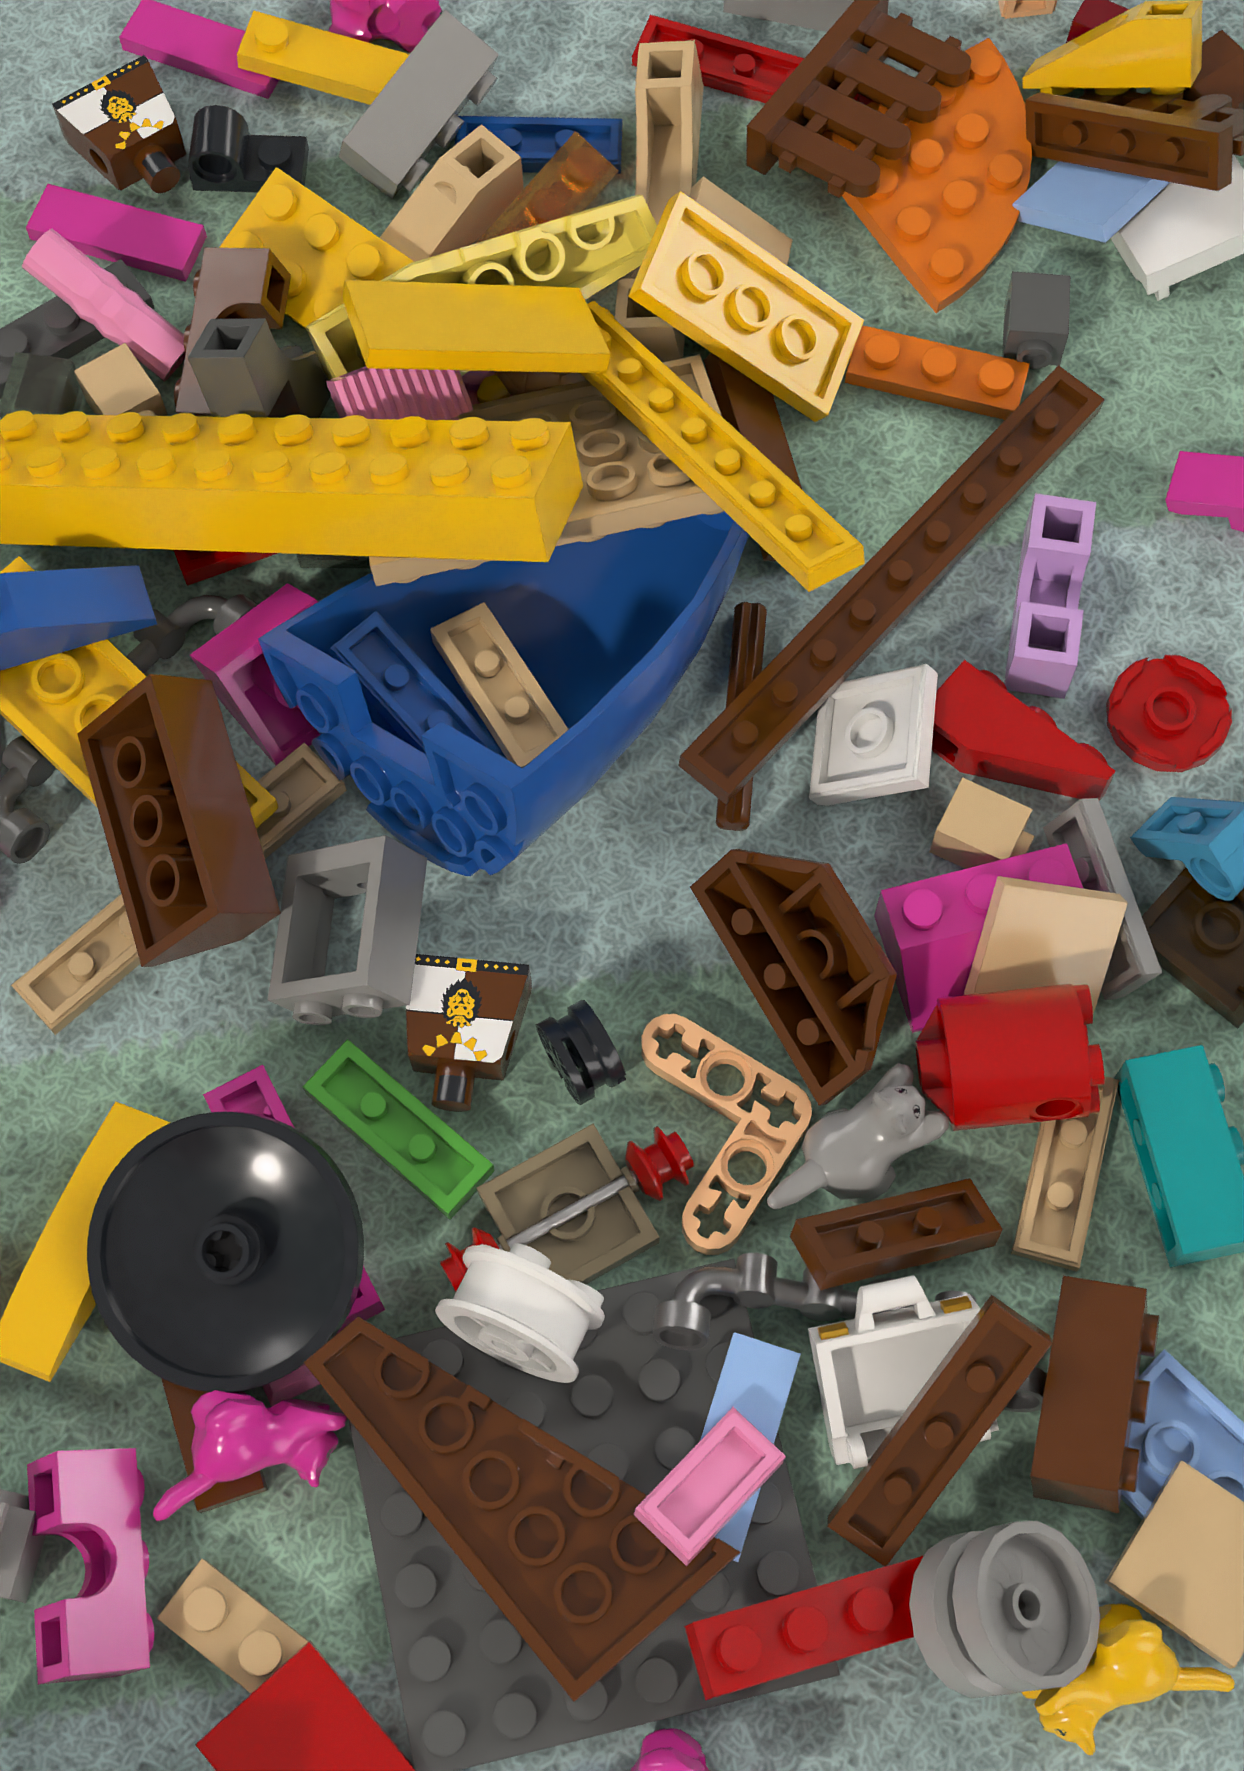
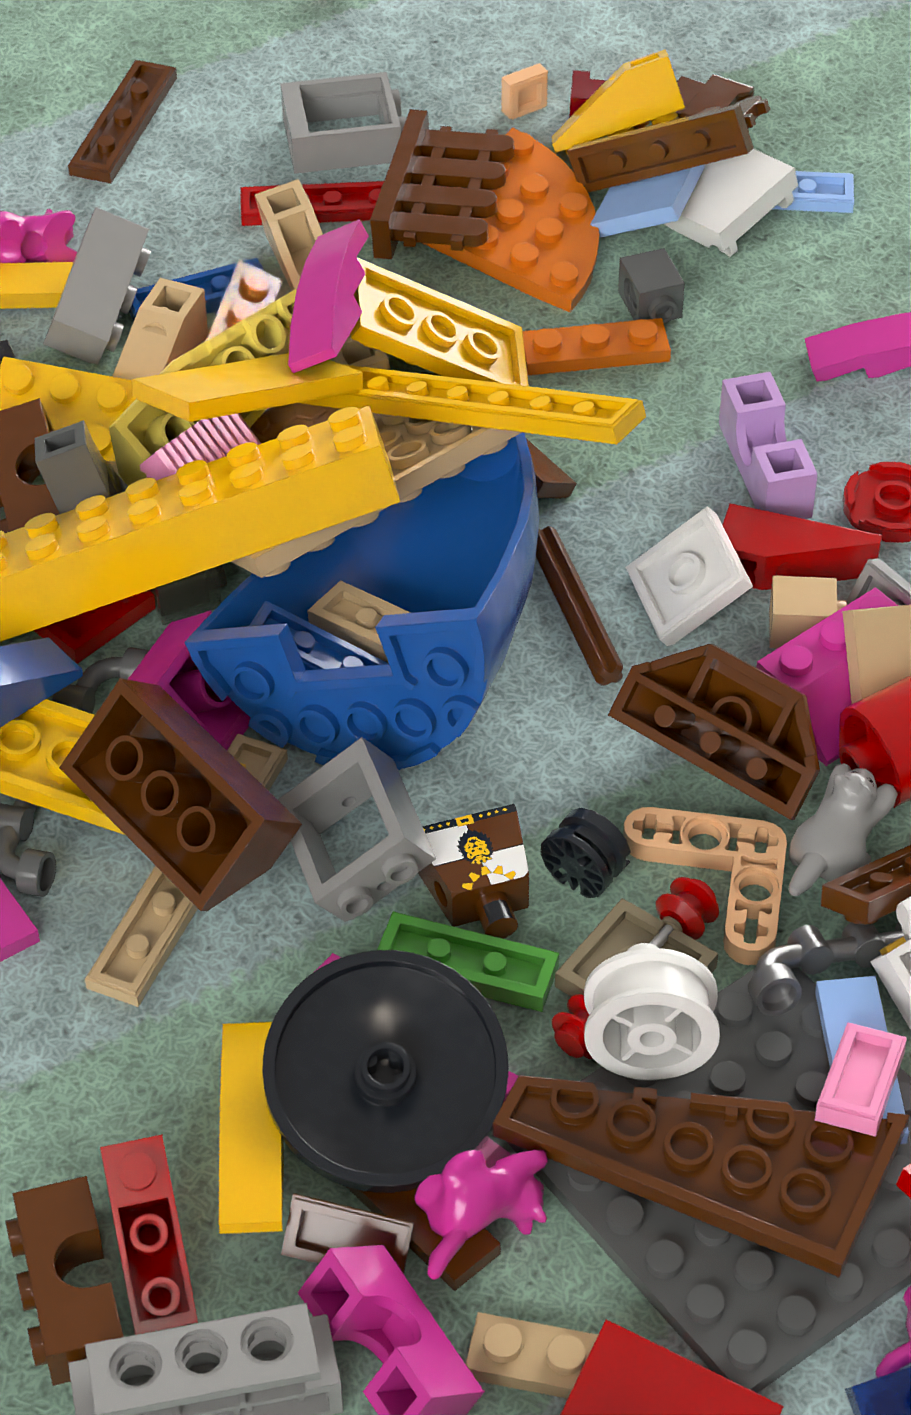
camera: 25 degrees left, 20 degrees down
reddish brown plate [678,365,1105,805] -> none
none -> tile [281,1193,414,1274]
none -> dark pink slope [288,219,369,373]

